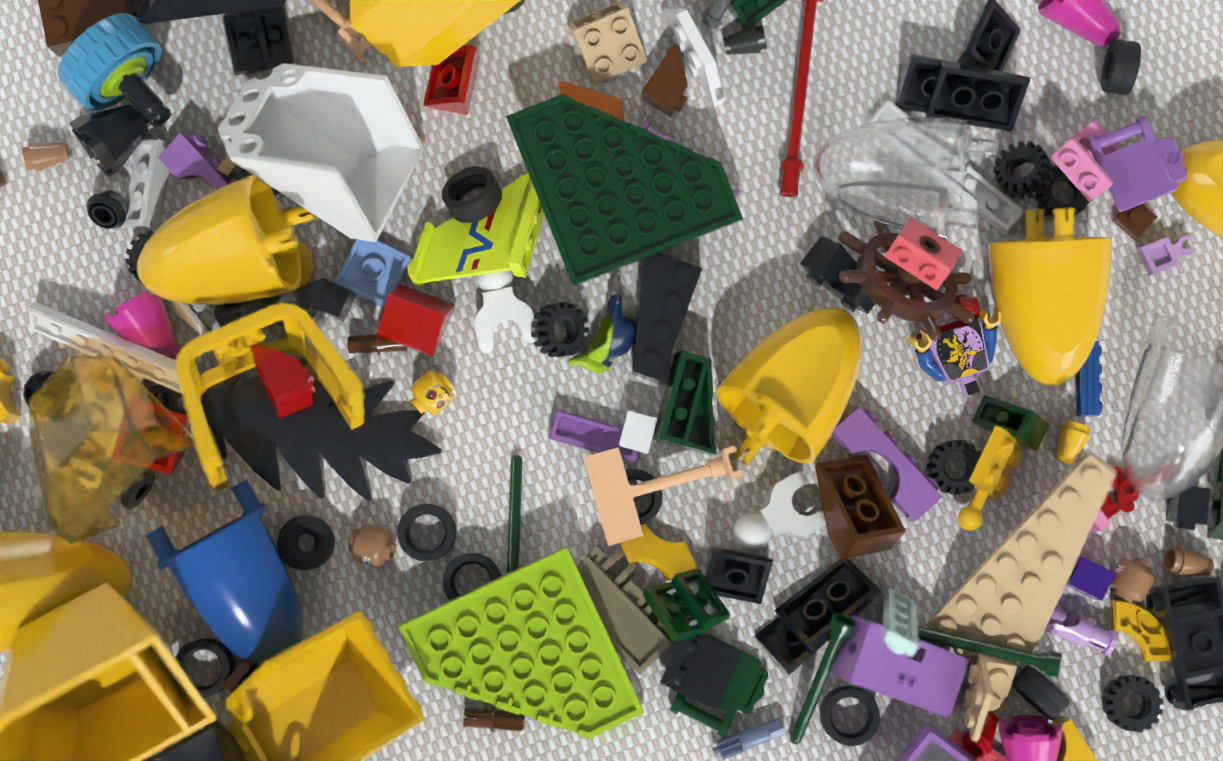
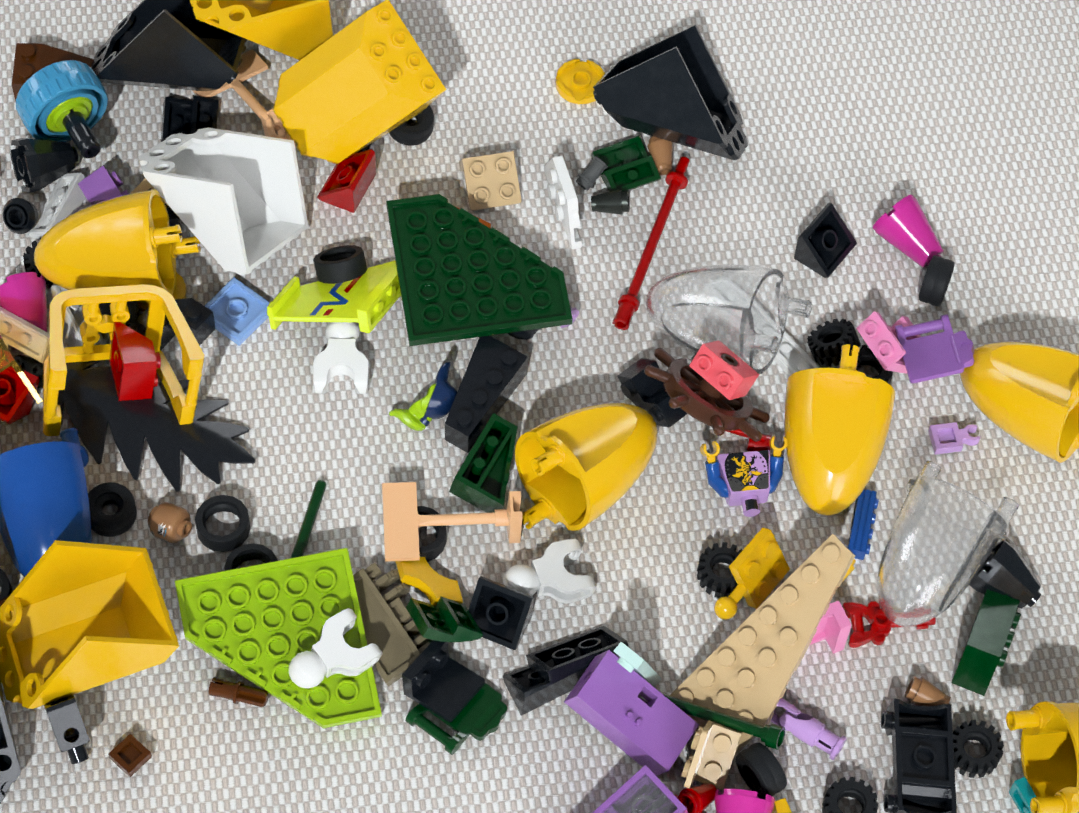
camera: 10 degrees right, 25 degrees down
reddish brown axle [347,332,408,355] -> none
red slope [377,284,455,356] -> none
yellow head [410,370,455,415] -> none
black tyre [531,302,589,357] -> none
medium lavender plate [548,410,639,464] -> none
white panel [619,411,657,455] -> none
reddish brown slope [641,42,689,118] -> none
sand blue piece [713,717,786,760] -> none
dark green piece [790,613,857,745] -> none
reddish brown slope [815,455,906,560] -> none
black tyre [819,685,880,747] -> none
medium lavender arch [831,407,942,522] -> none
black slope [896,53,1030,132] -> none
dark green slope [971,395,1050,452] -> none
dark purple brick [1065,556,1115,601] -> none
medium nougat head [1110,556,1156,604] -> none
yellow tile [1110,599,1172,661] -> none
reddish brown plate [1112,204,1157,240] -> none
black brick [1166,484,1211,530] -> none
none -> white piece [289,608,383,689]

